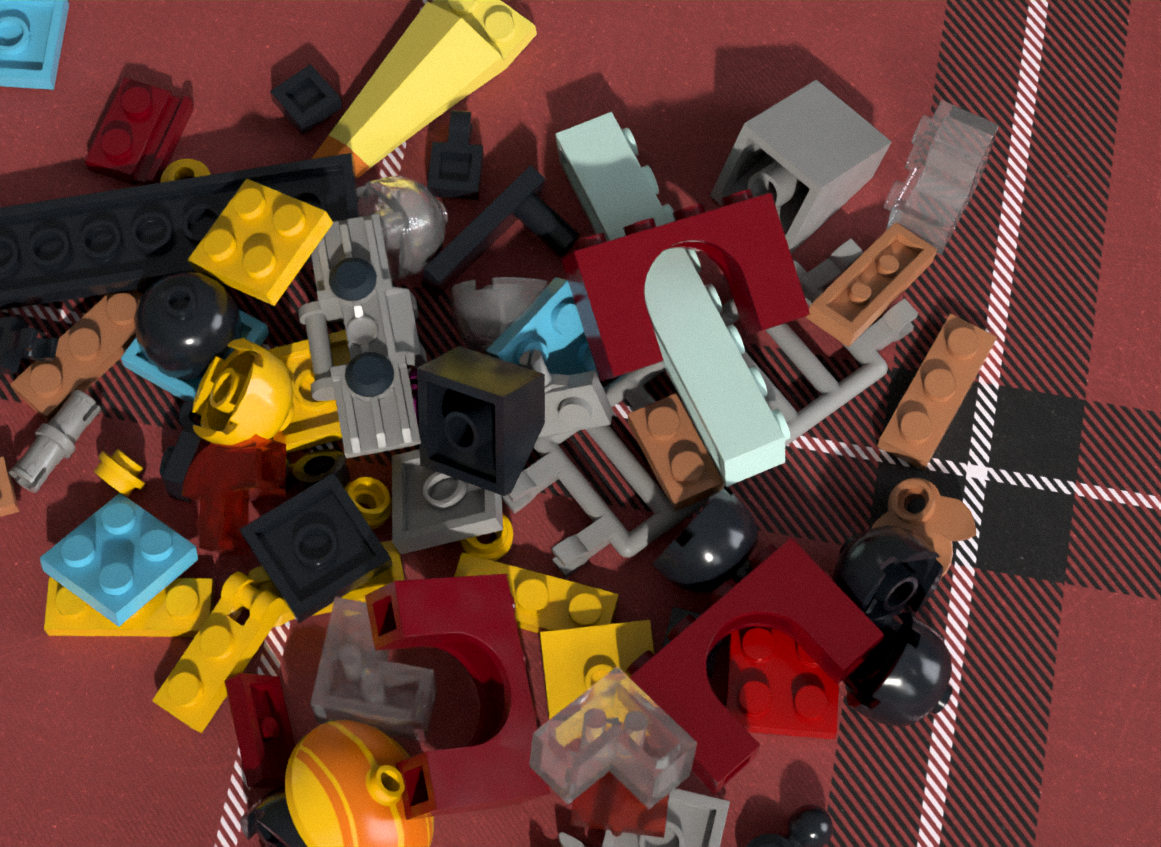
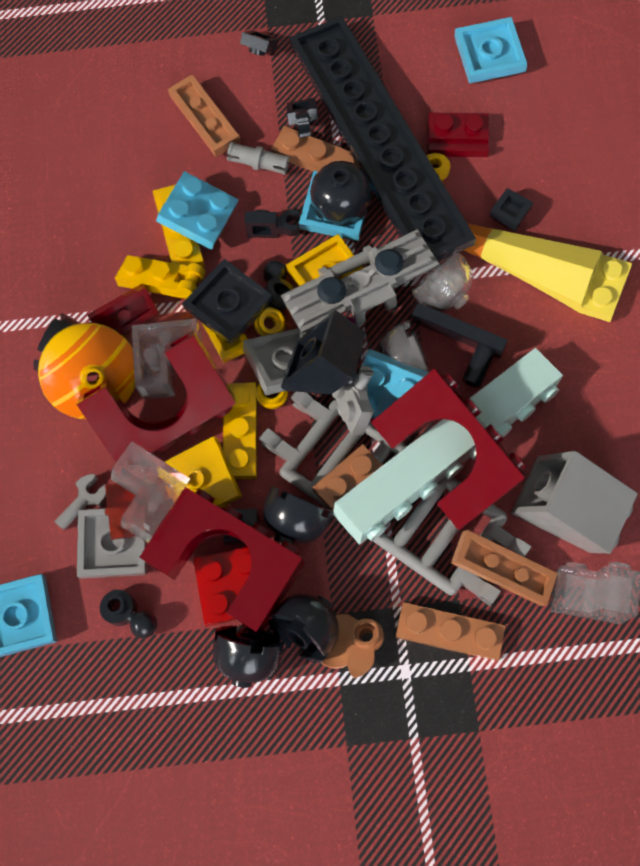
camera: 80 degrees right, 5 degrees up
yellow plate [94,449,145,497] -> none
clear red brick [182,434,286,556] -> none
yellow plate [188,179,333,306] -> none
yellow cylinder [192,338,294,450] -> none
black plate [427,110,484,200] -> none

